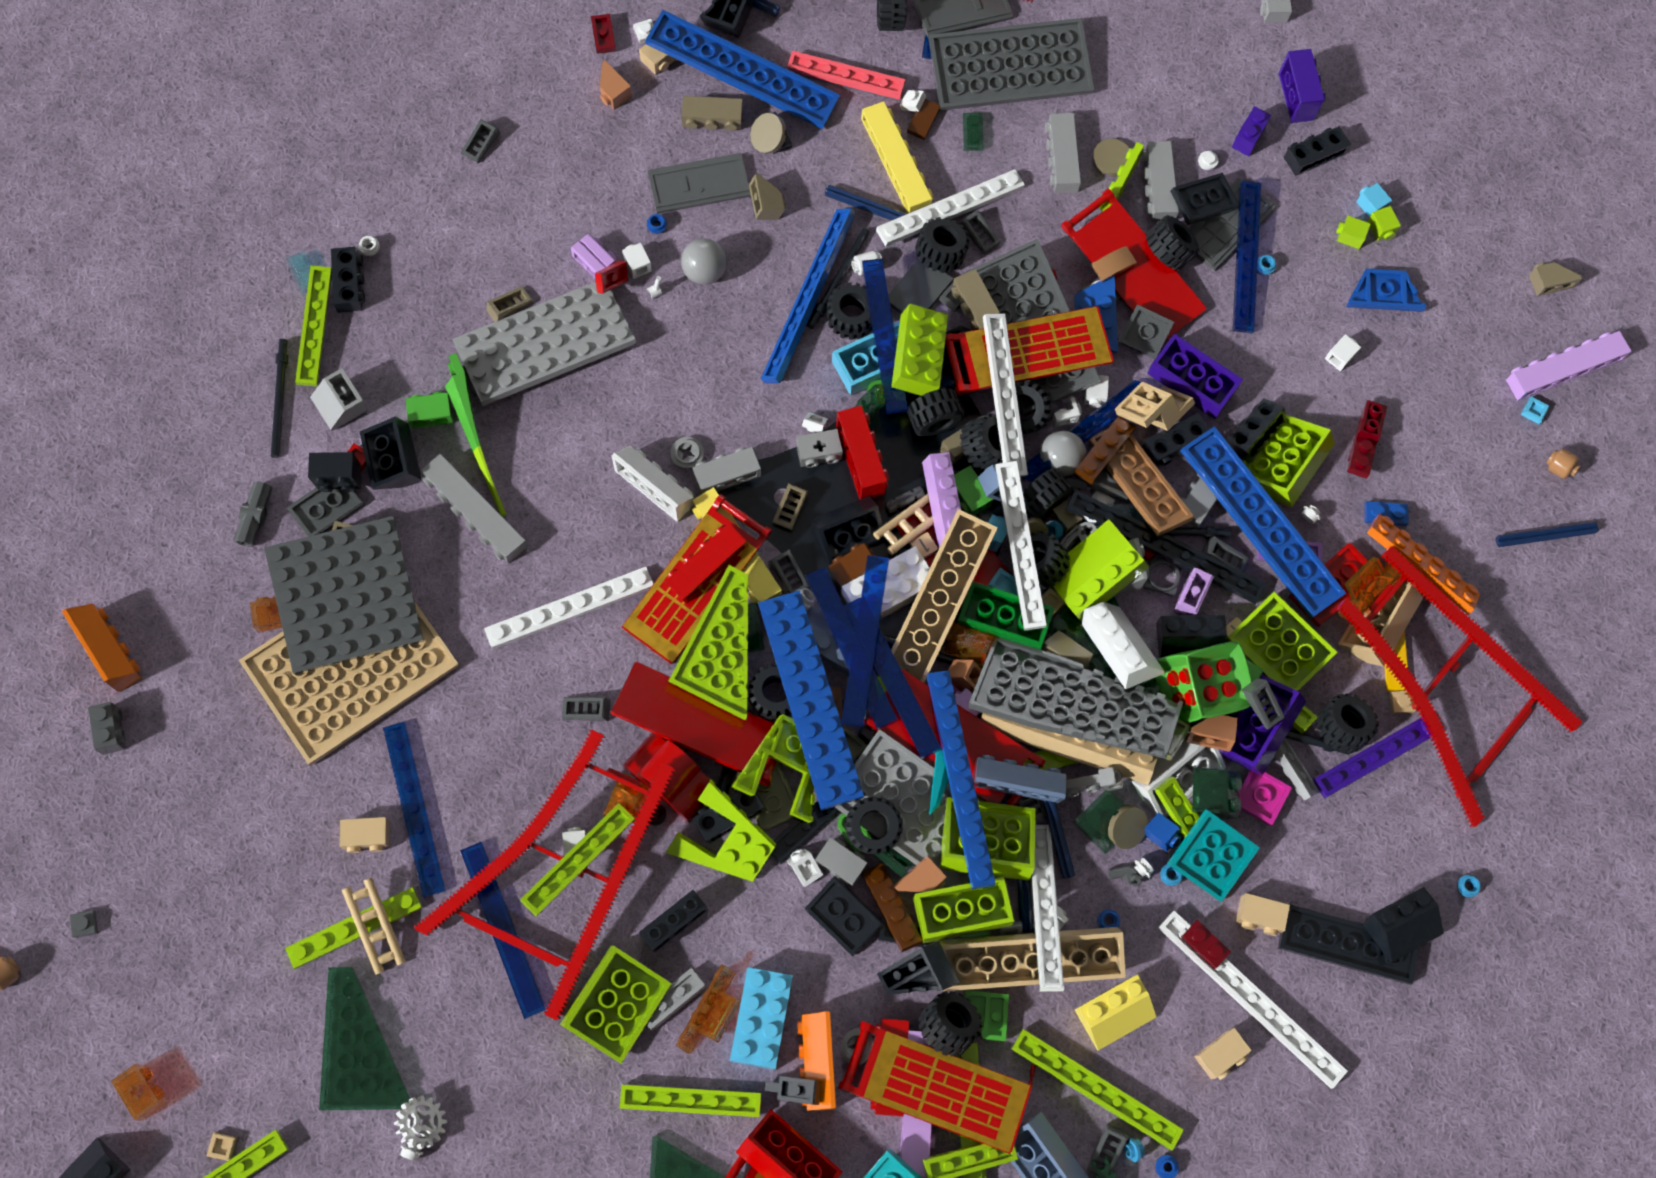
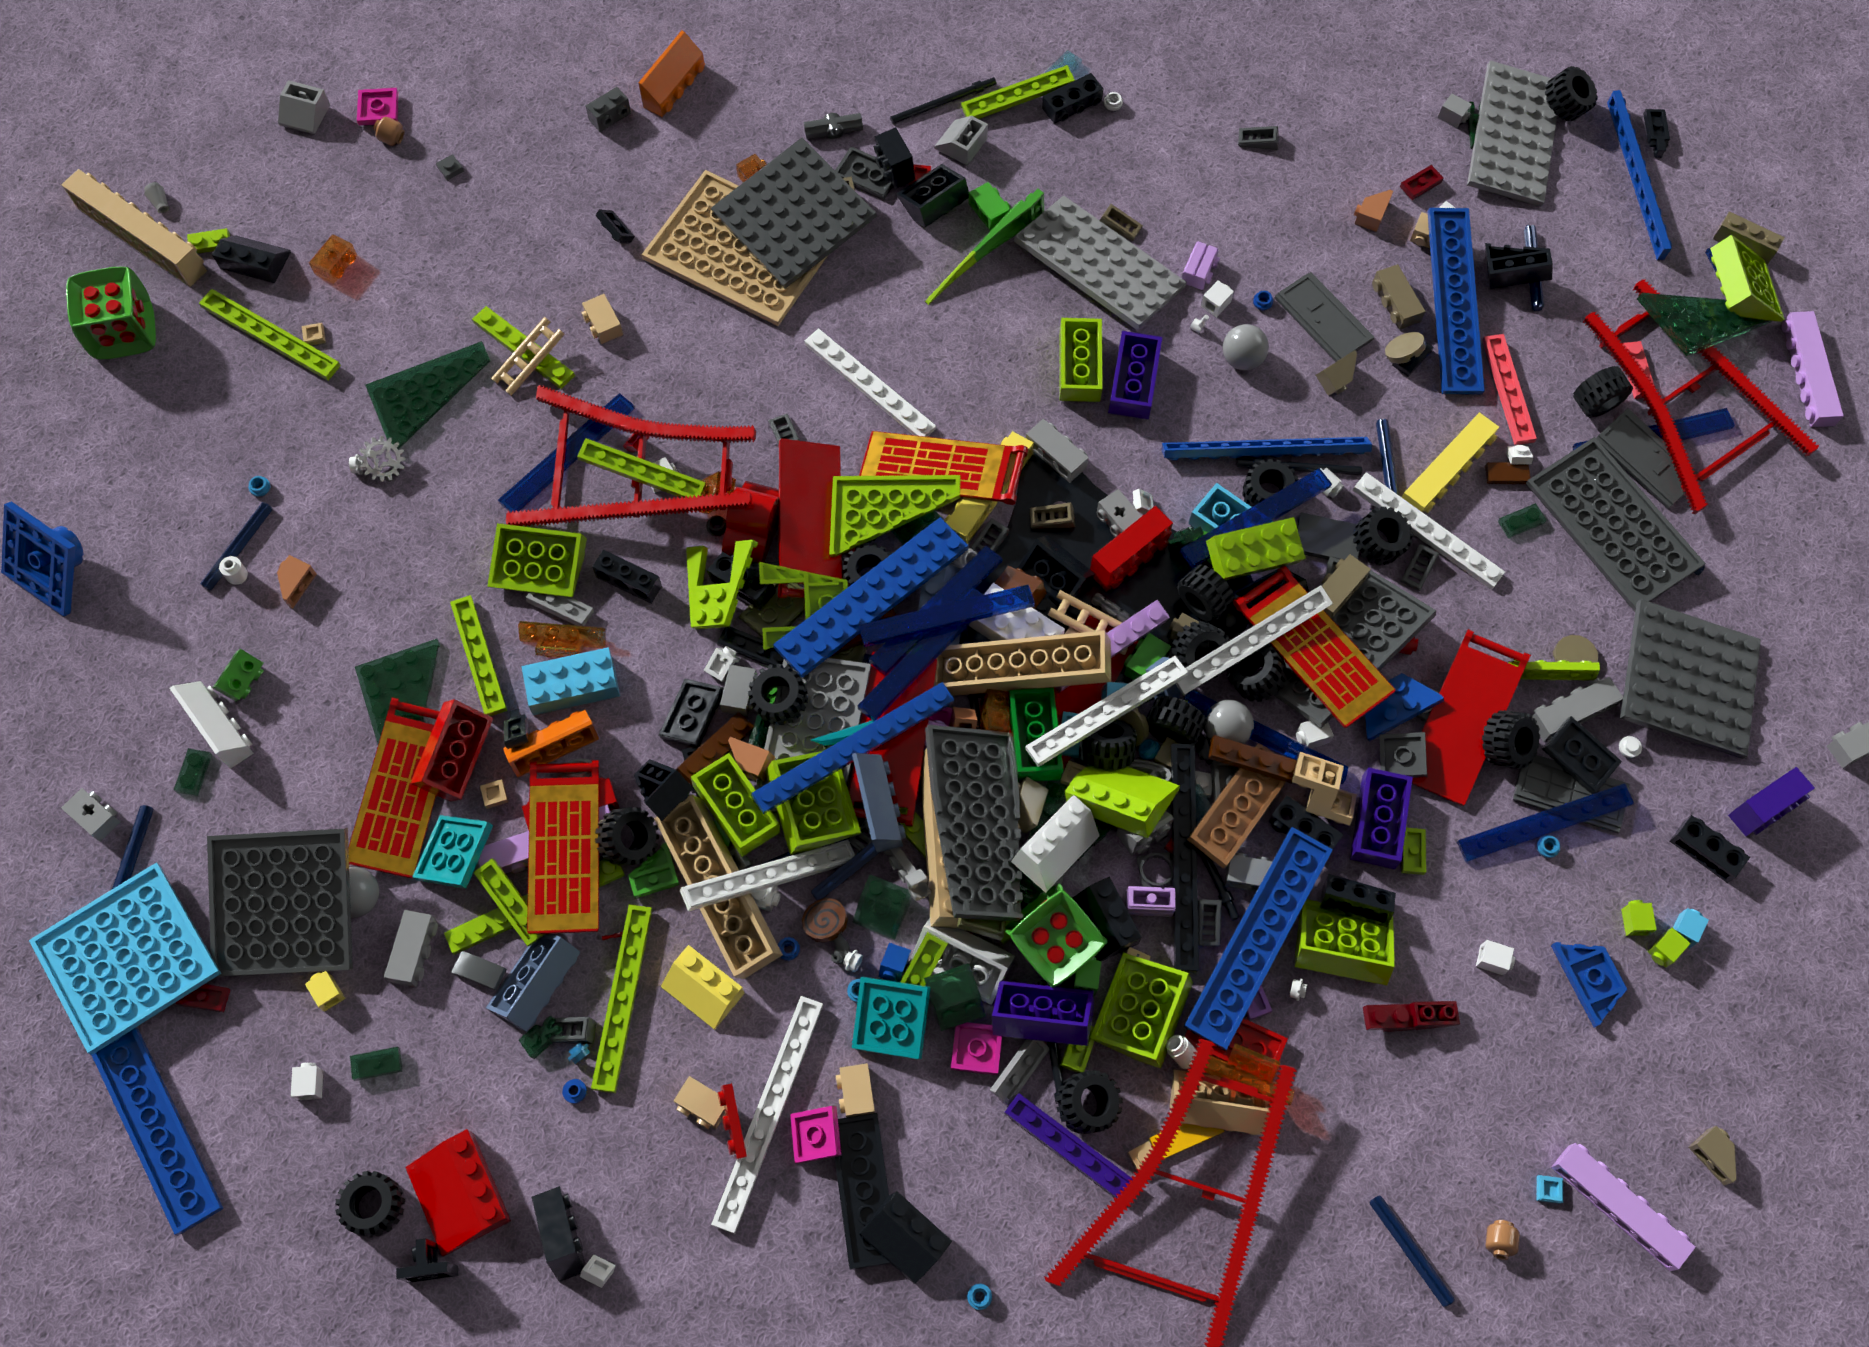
camera: 70 degrees right, 5 degrees down
clear blue tile [383,722,446,898] -> none
light grey brick [421,454,528,564] -> none
red plate [595,260,628,294] -> none
white slope [612,446,694,522] -> none
red brick [665,523,749,603] -> none
light grey gear [670,437,704,470] -> none
light grey brick [1045,113,1081,193] -> none
white bracket [1051,397,1082,428] -> none
medium nougat slope [1091,246,1137,283] -> none
dark tan tile [1108,805,1148,849] -> none
dark red plate [1181,920,1231,969] -> none
nougat slope [1186,715,1237,752] -> none
dark purple brick [1231,106,1271,156] -> none
dark grey slope [1242,679,1285,730] -> none
blue plate [1364,501,1409,526] -> none
orange plate [1367,513,1480,615] -> none
none -> tan plate [480,779,509,809]
none -> black plate [595,209,635,243]
none -> red plate [623,434,649,452]
none -> red plate [717,1083,747,1159]
none -> dark pink plate [790,1106,841,1164]
none -> reddish brown tile [802,898,848,943]
none -> lime brick [1059,318,1102,402]
none -> dark purple brick [1108,331,1162,420]
none -> white brick [1166,1035,1197,1069]
none -> lime plate [1401,827,1426,875]
none -> dark grey plate [1620,599,1761,759]

